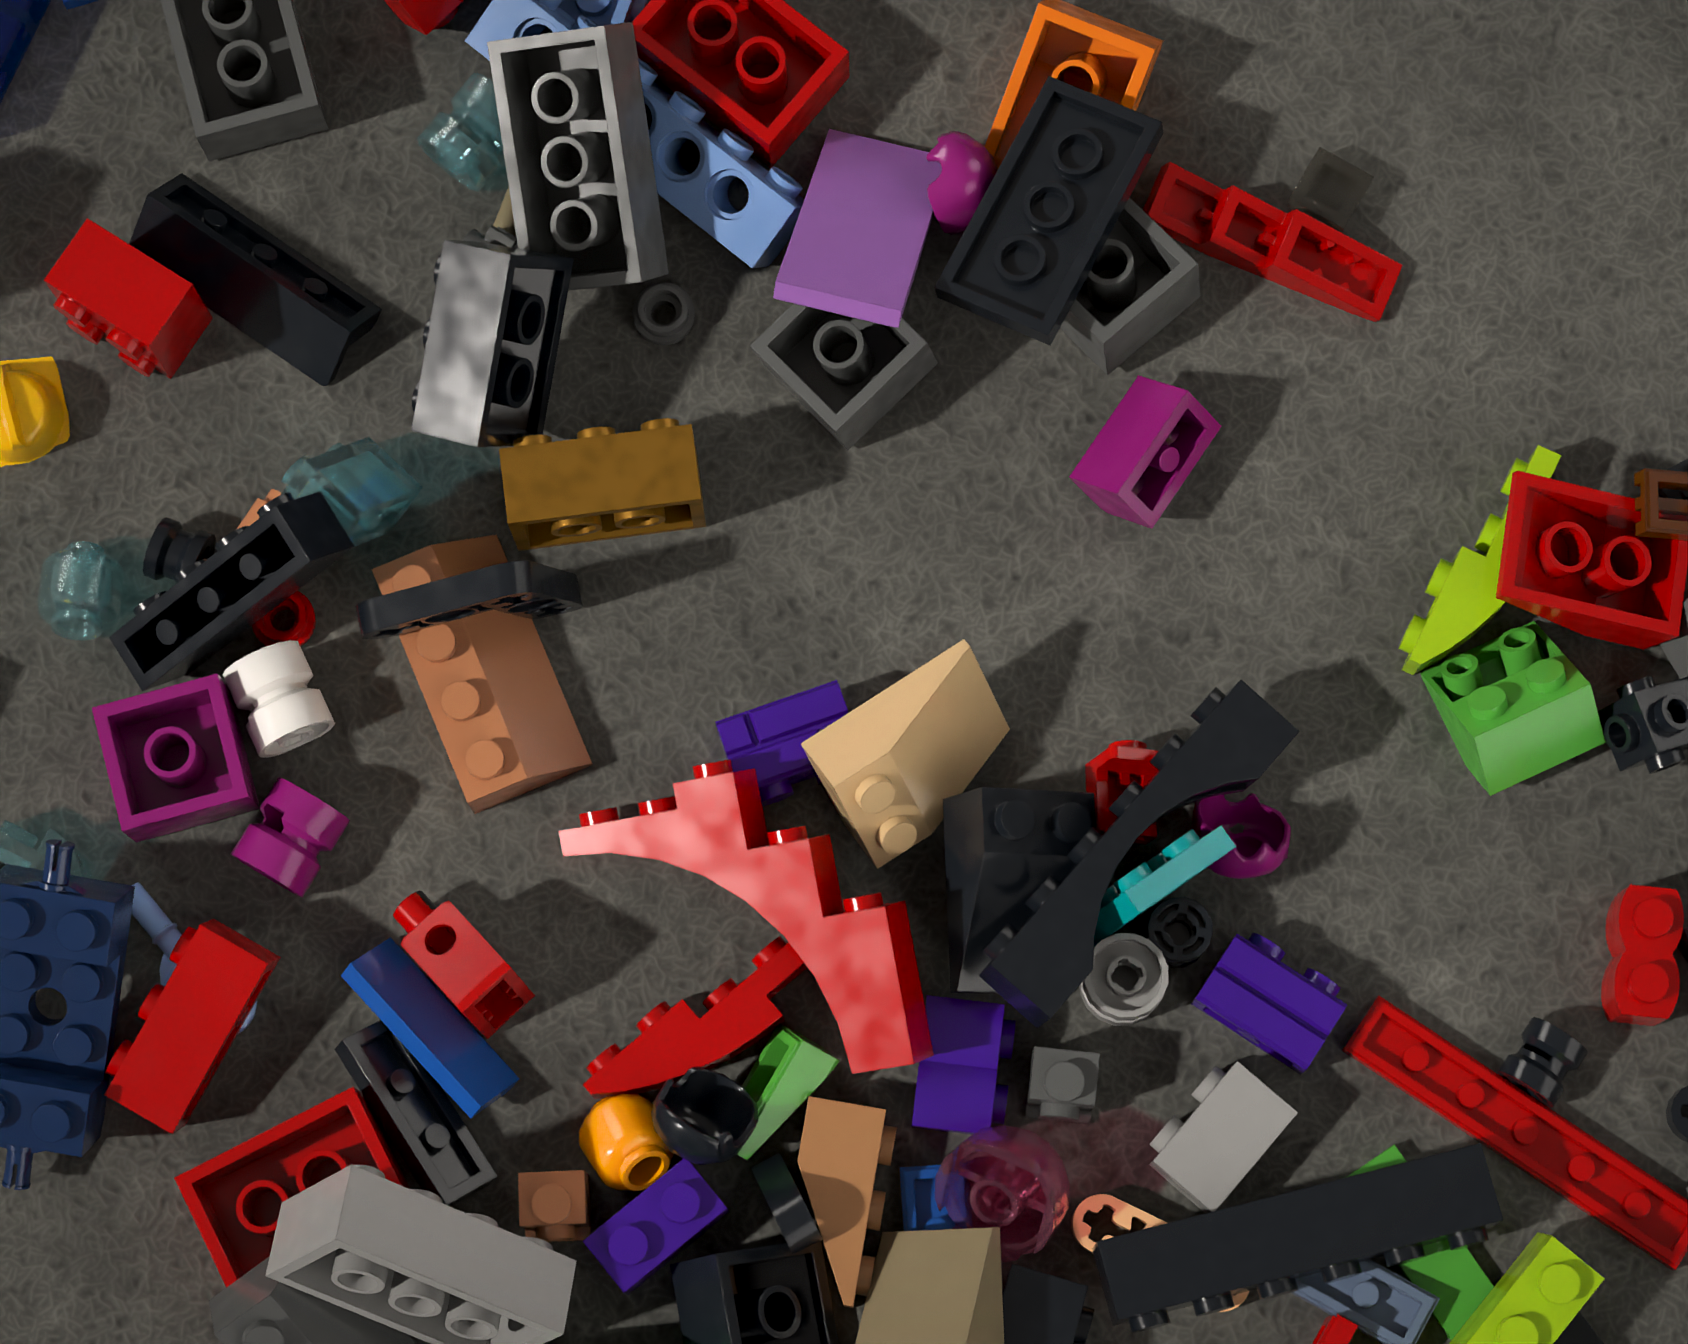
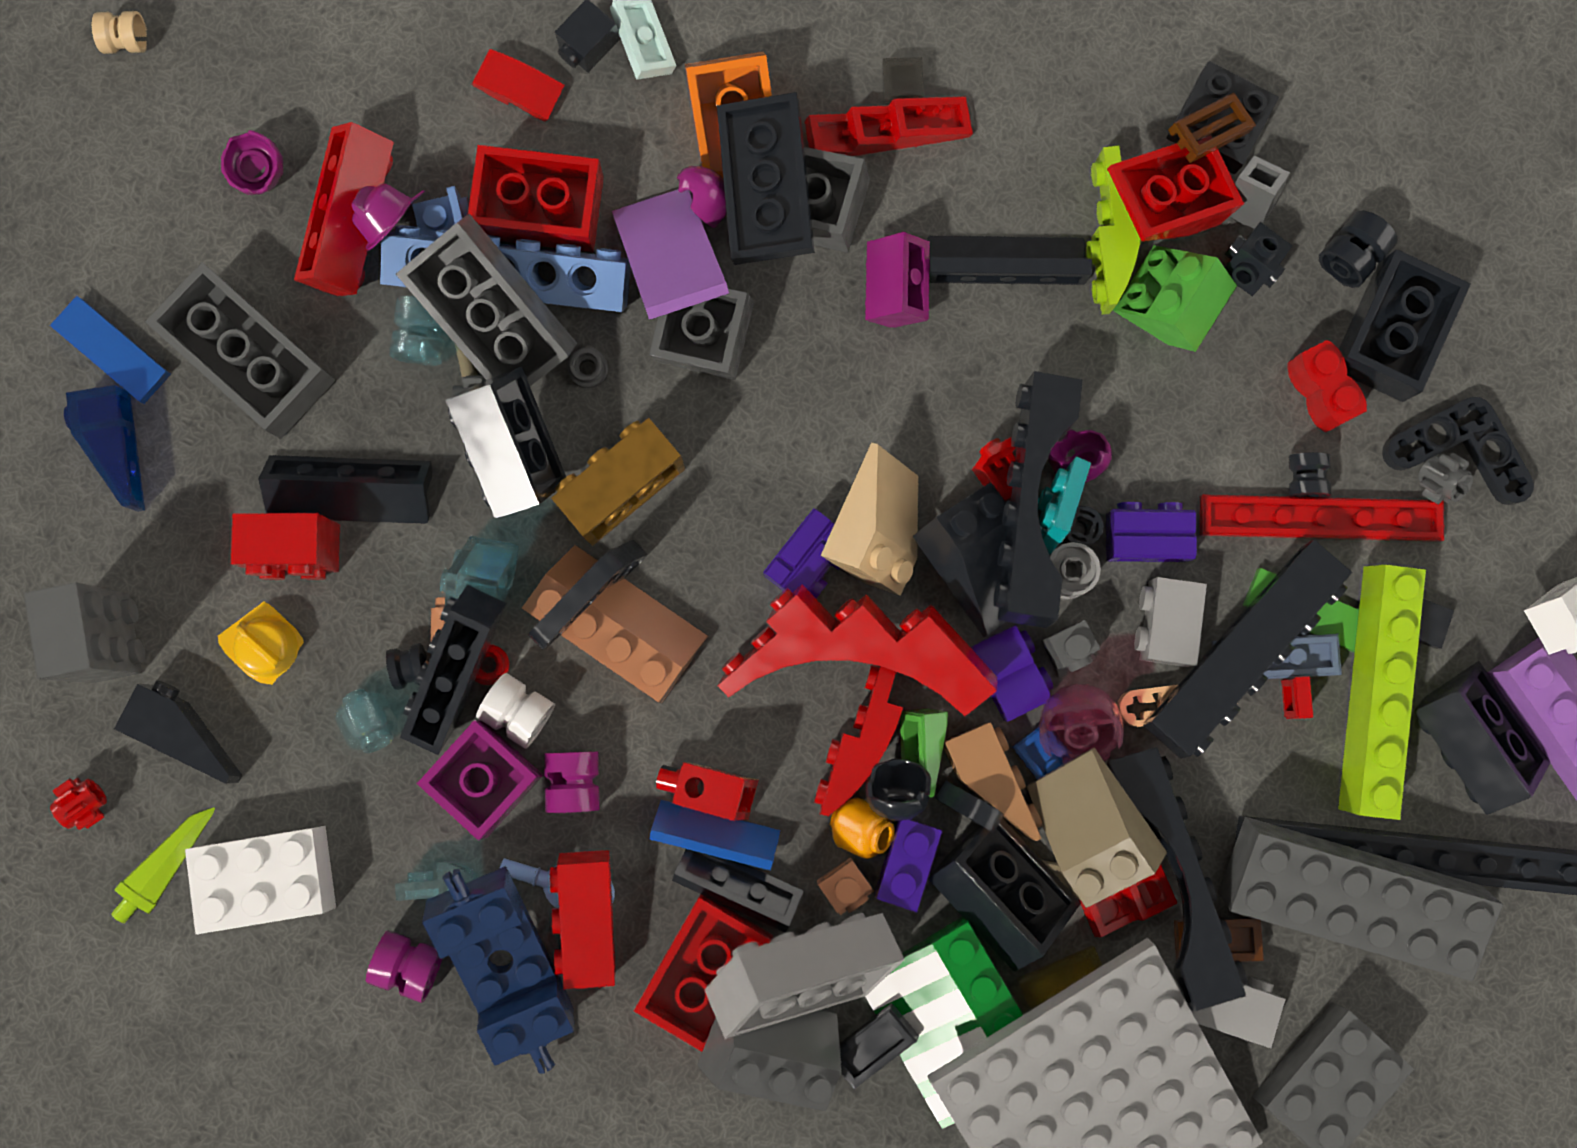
camera: 40 degrees left, 5 degrees up
none -> black panel [927,236,1092,285]

